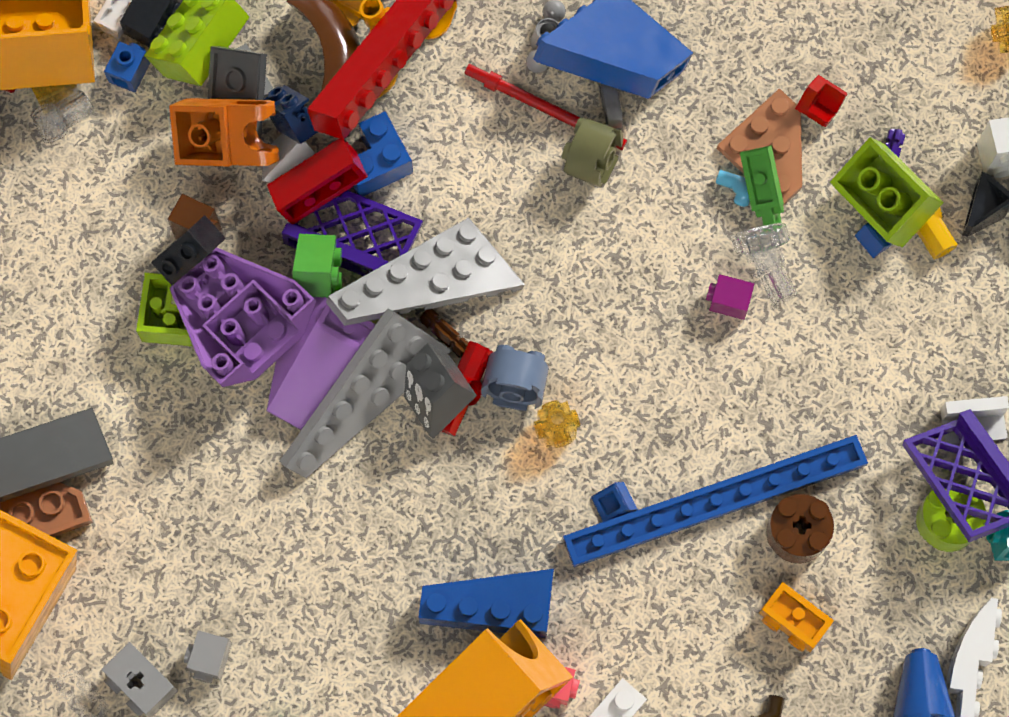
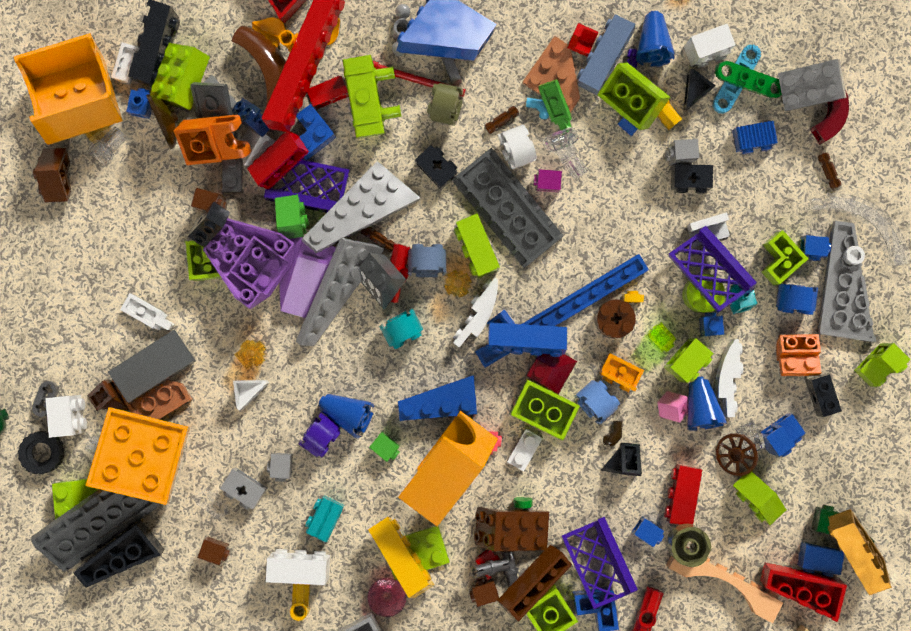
camera: 15 degrees left, 15 degrees up
none -> white hinge [120,293,175,331]
none -> dark brown dish [146,94,179,150]
none -> flat silver plate [222,158,242,193]
none -> white slope [233,380,269,411]
none -> clear yellow brick [234,339,267,369]
none -> dark purple brick [298,413,340,458]
none -> red panel [307,76,349,110]
none -> blue cone [319,394,374,439]
none -> lime piece [342,55,402,139]
none -> bright green brick [369,431,400,462]
none -> teal brick [379,308,423,350]
none -> black brick [414,145,458,190]
none -> dark grey ladder [452,148,564,268]
none -> white slope [453,278,498,347]
none -> lime brick [454,213,500,279]
none -> reddish brown axle [485,106,519,134]
none -> blue brick [487,323,567,357]
none -> white brick [497,125,537,170]
none -> lime brick [509,379,580,440]
none -> dark red slope [525,353,577,395]
none -> medium blue brick [574,380,620,425]
none -> sand blue brick [577,14,635,95]
none -> yellow plate [622,291,644,303]
none -> blue cone [636,11,675,67]
none -> clear neon green brick [644,322,677,352]
none -> bright pink panel [657,391,688,423]
none -> lime brick [664,338,714,383]
none -> light grey brick [665,139,699,166]
none -> black brick [671,164,713,194]
none -> blue brick [699,312,724,337]

